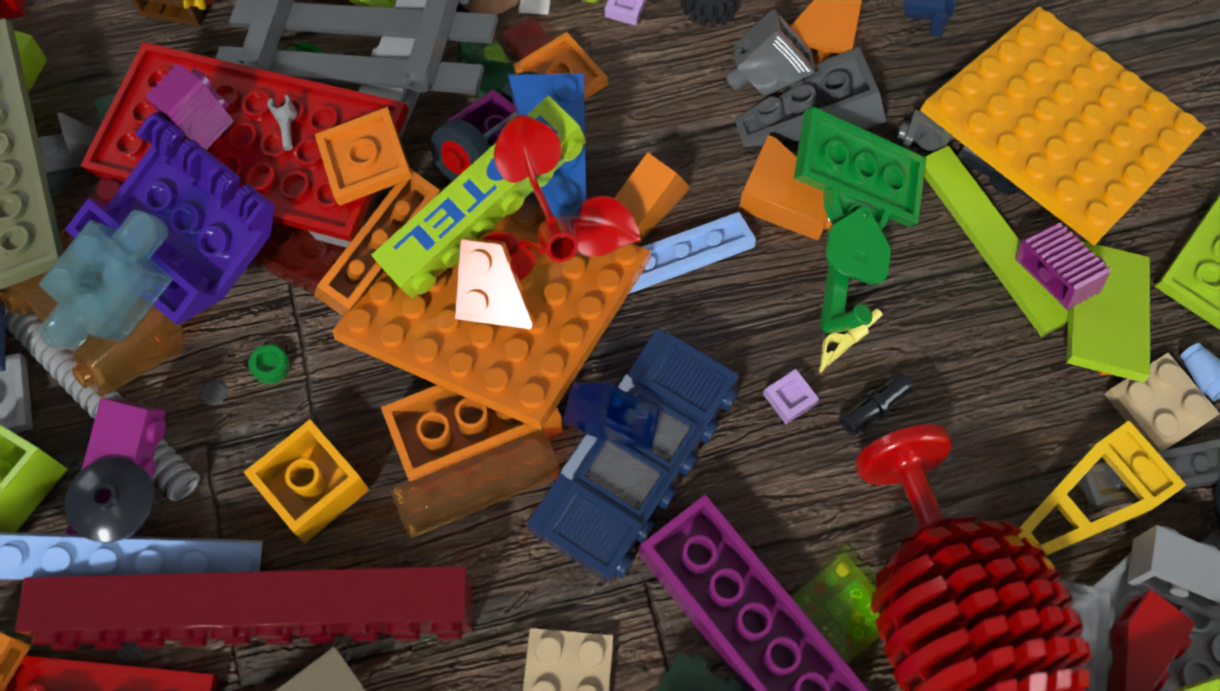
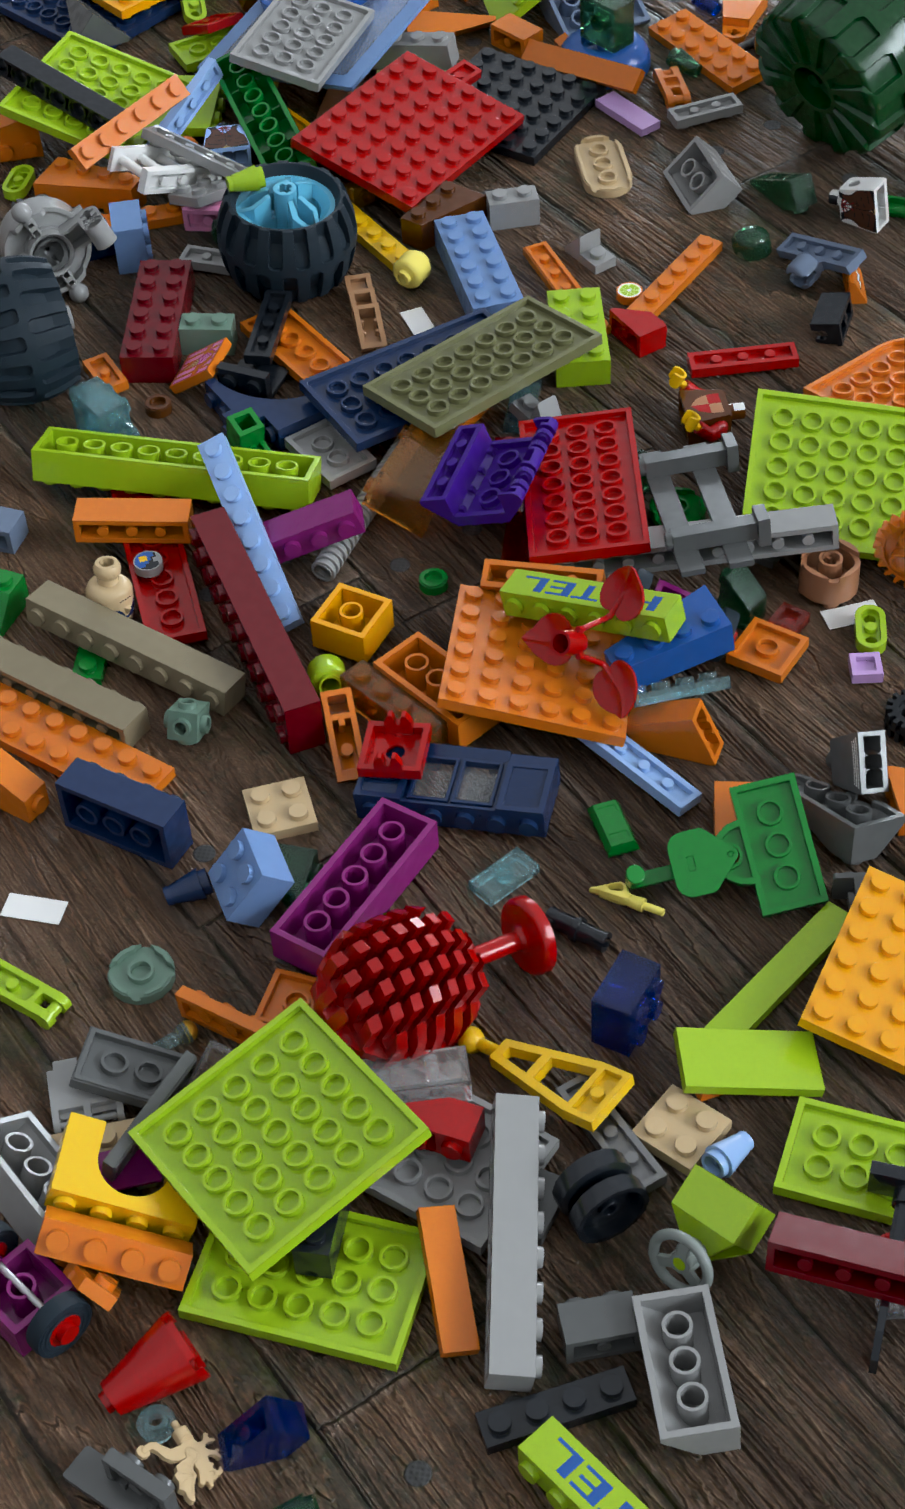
camera: 75 degrees right, 20 degrees down
clear light blue brick [38,210,173,350] -> none
black dish [65,458,155,543] -> none
magenta brick [146,64,234,150] -> none
light grey hand [268,95,297,151] -> none
orange plate [315,107,413,206] -> none
wing [455,237,535,329] -> none
clear blue slope [563,382,660,449] -> none
lavender plate [763,369,819,424] -> none
magenta brick [1015,222,1111,310] -> none
none -> lime head [307,654,348,697]
none -> orange slope [320,687,362,784]
none -> red piece [357,710,433,780]
none -> clear light blue plate [468,846,540,907]
none -> green tile [587,800,640,858]
none -> clear blue brick [591,949,664,1057]
none -> clear light blue plate [633,671,731,707]

